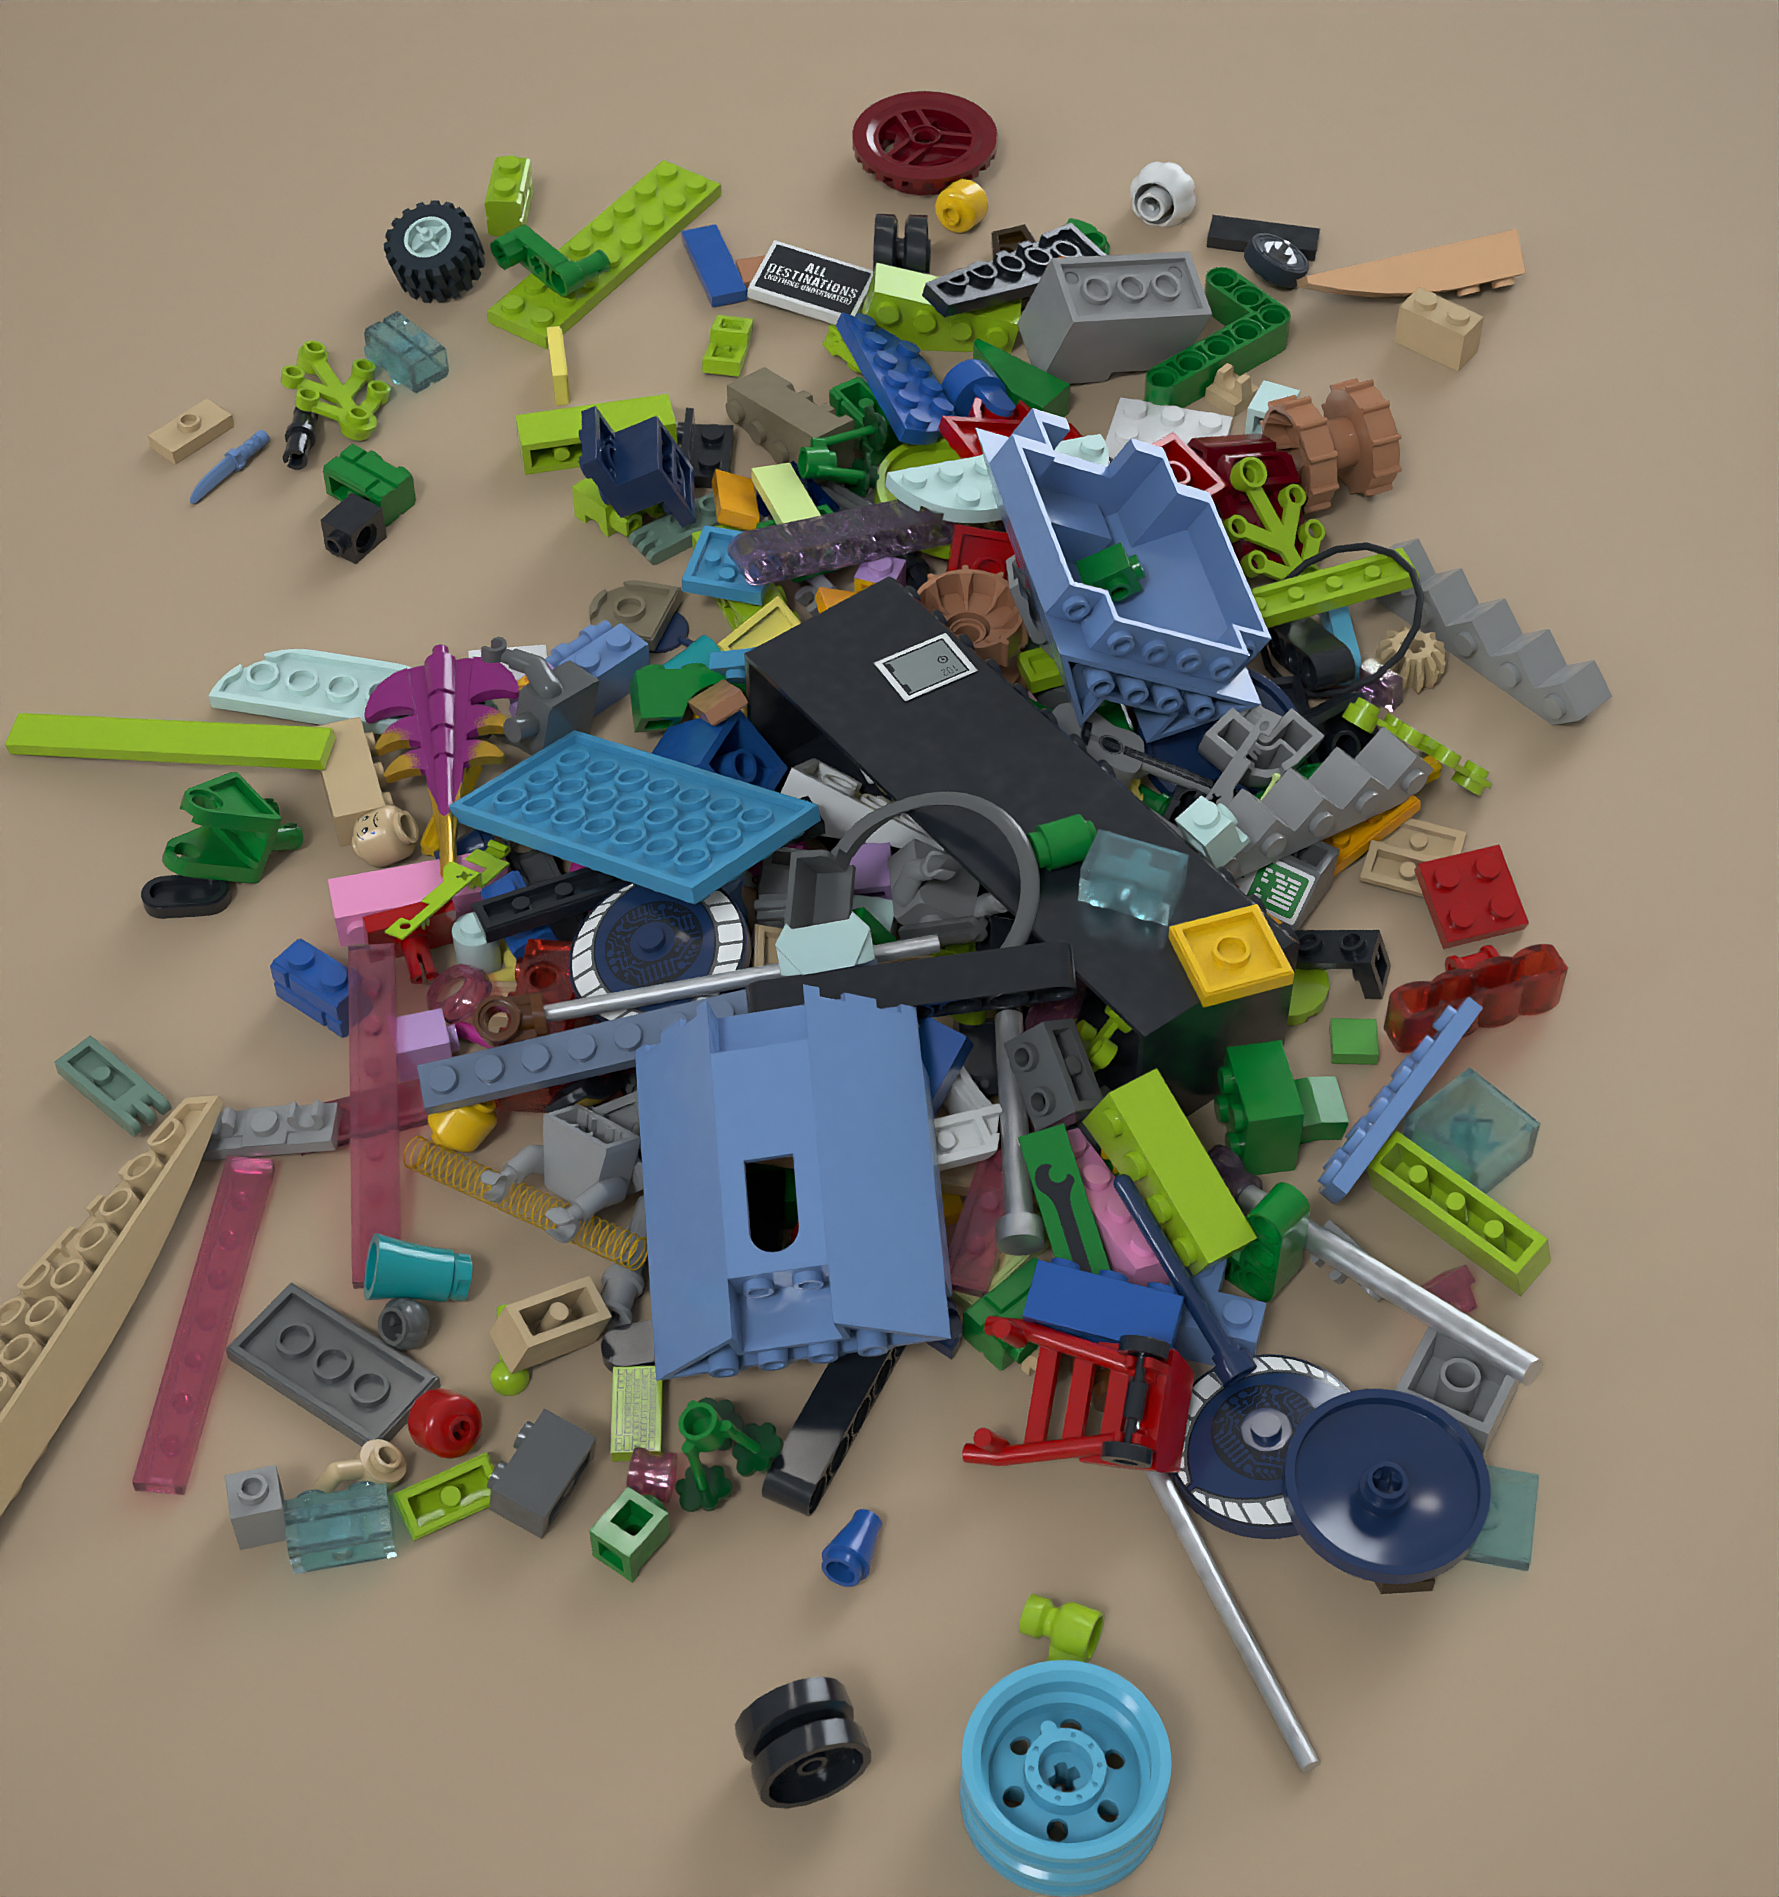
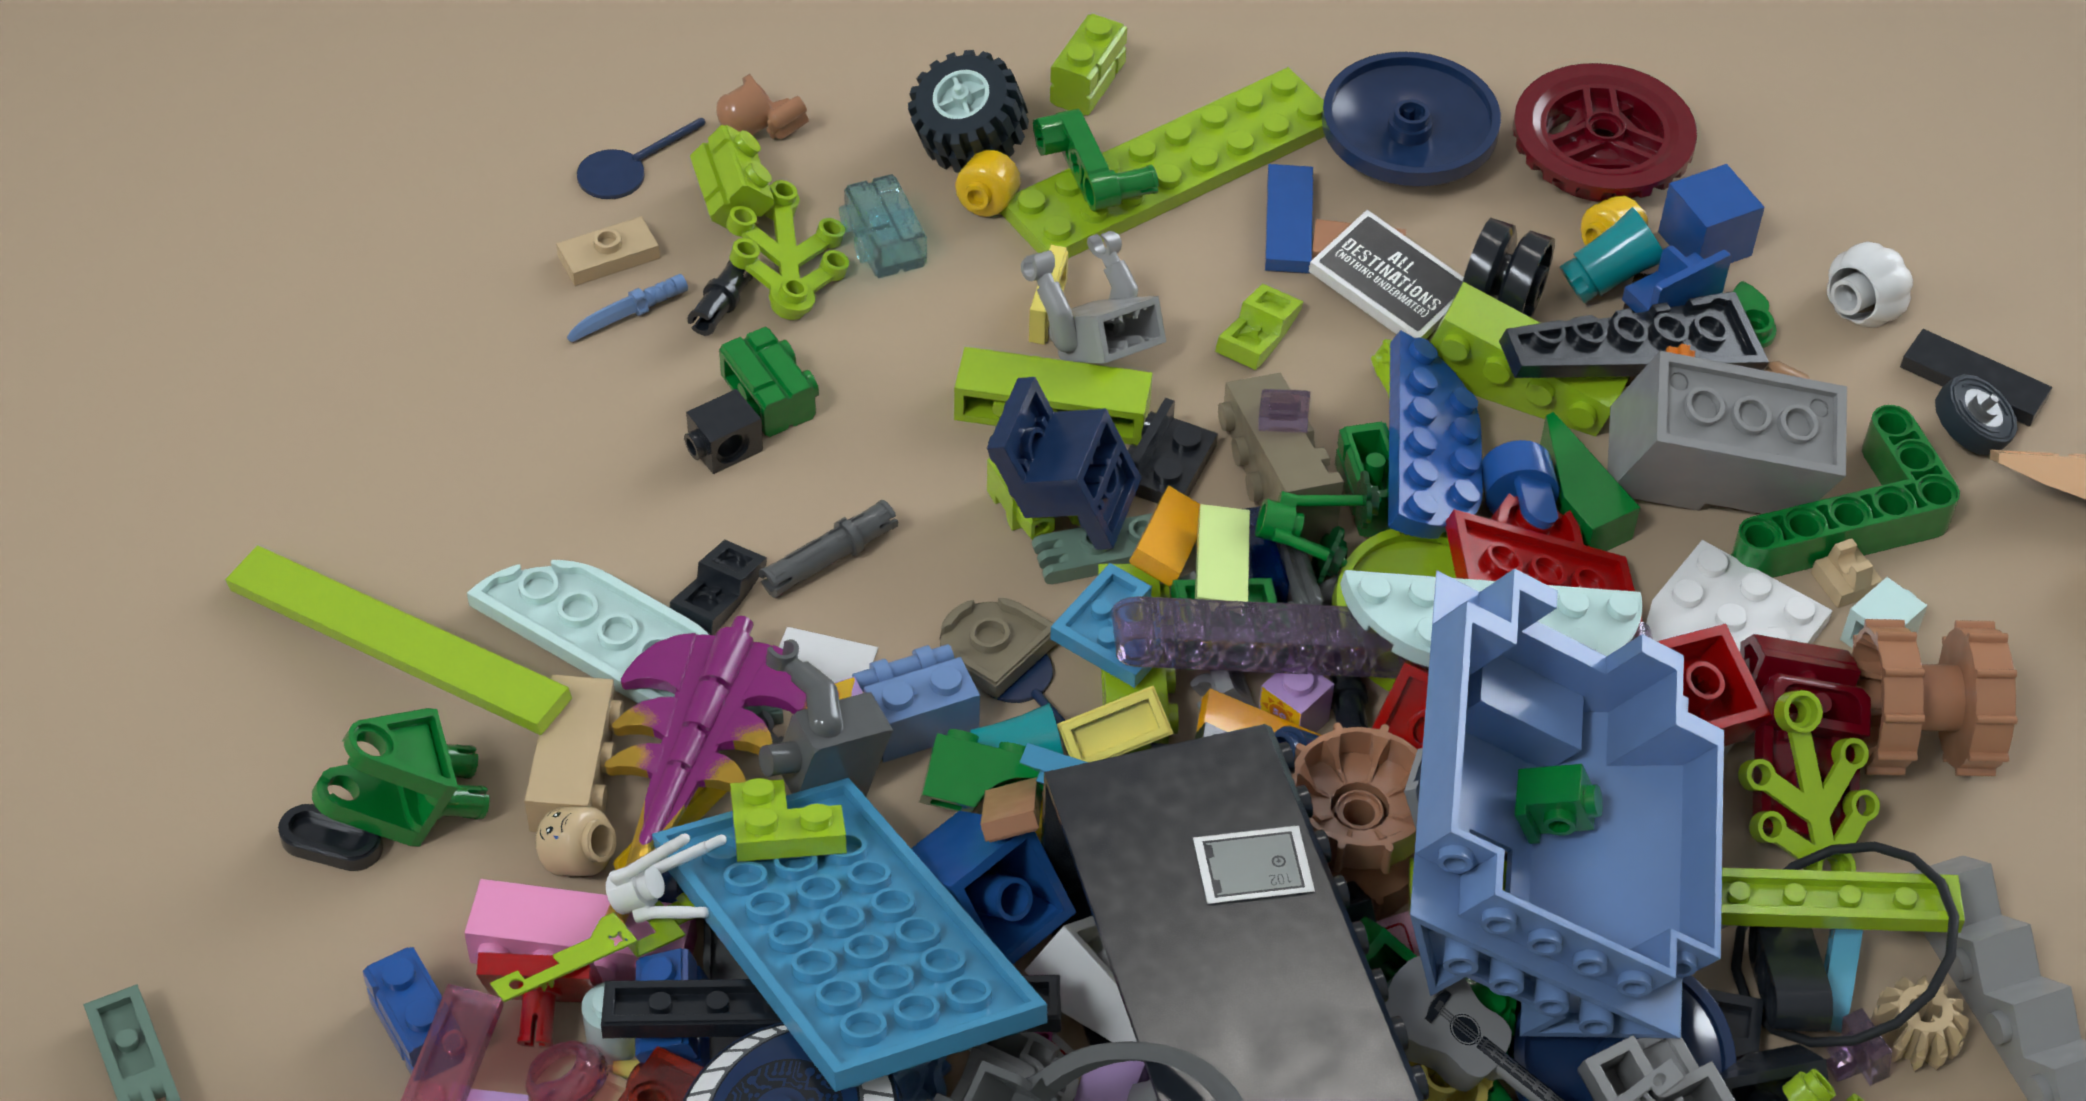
camera: 20 degrees right, 0 degrees up
none -> dark blue piece [577,118,706,199]
none -> white plant [606,833,727,923]
none -> black slope [669,539,767,635]
none -> lime brick [690,125,775,229]
none -> nougat piece [716,74,809,139]
none -> lime plate [730,778,847,862]
none -> dark grey pin [759,500,898,598]
none -> yellow head [955,150,1021,217]
none -> light grey torso [1021,231,1166,363]
none -> clear purple tile [1259,389,1310,433]
none -> dark blue dish [1322,51,1501,186]
none -> teal plant [1559,207,1663,303]
none -> blue panel [1622,245,1732,313]
none -> blue head [1658,164,1765,263]

